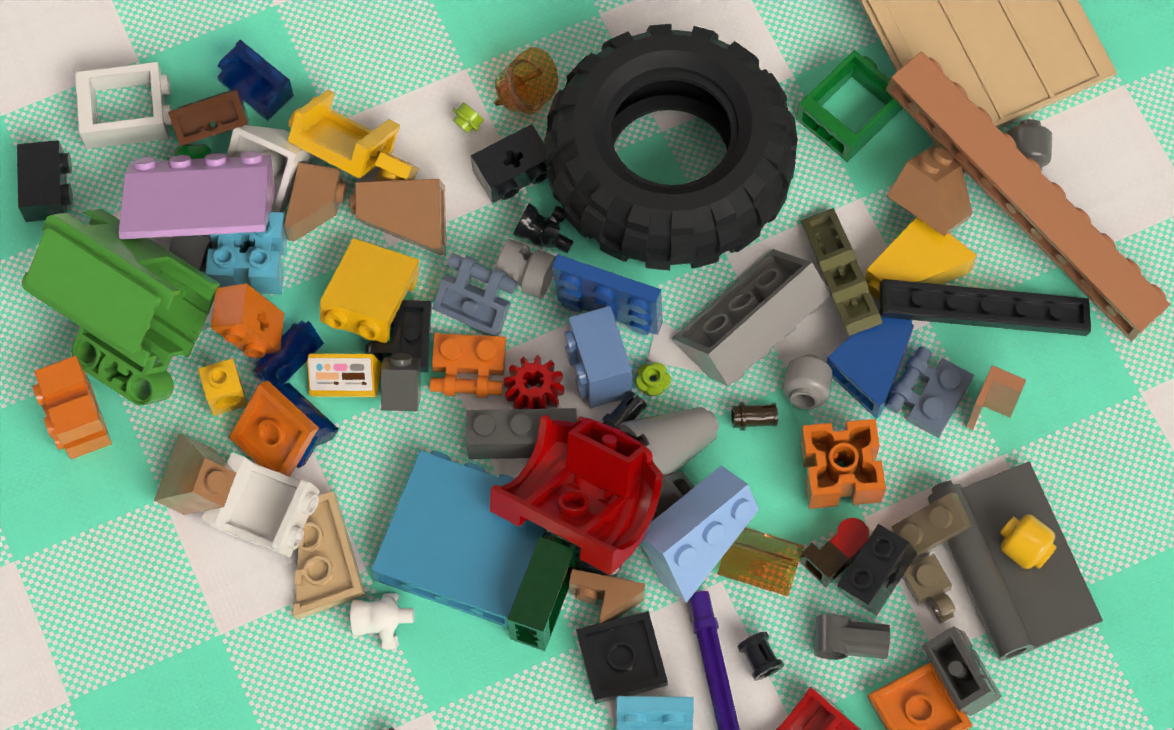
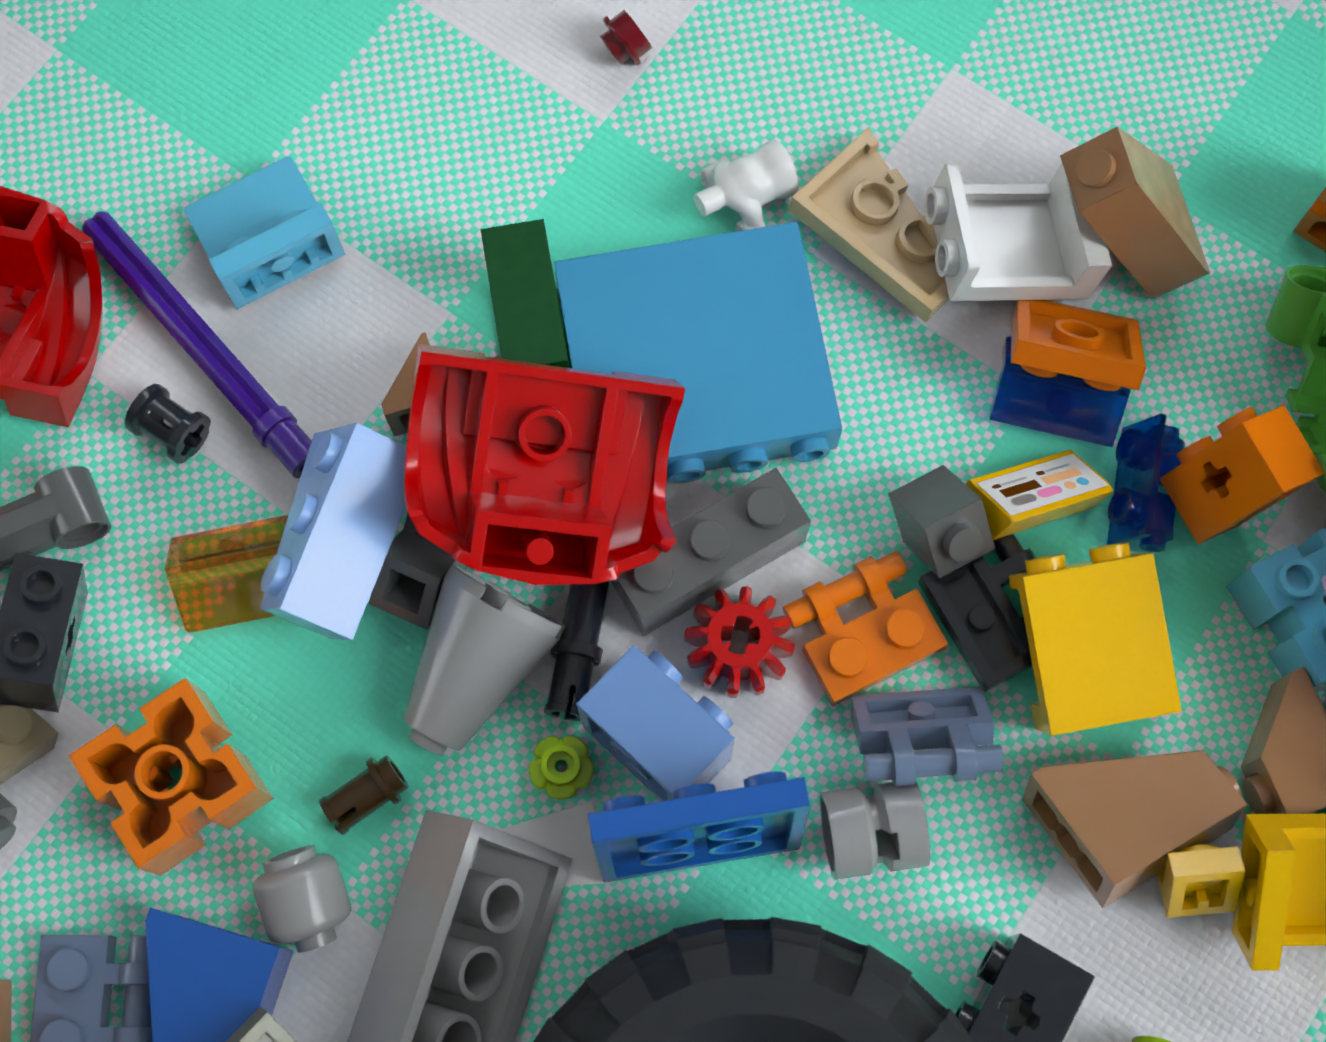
camera: 150 degrees right, 5 degrees up
yellow brick [198,358,248,416] -> none
black piece [513,203,574,253] -> none
black plate [576,611,668,704] -> none
leg [800,518,869,587] -> none

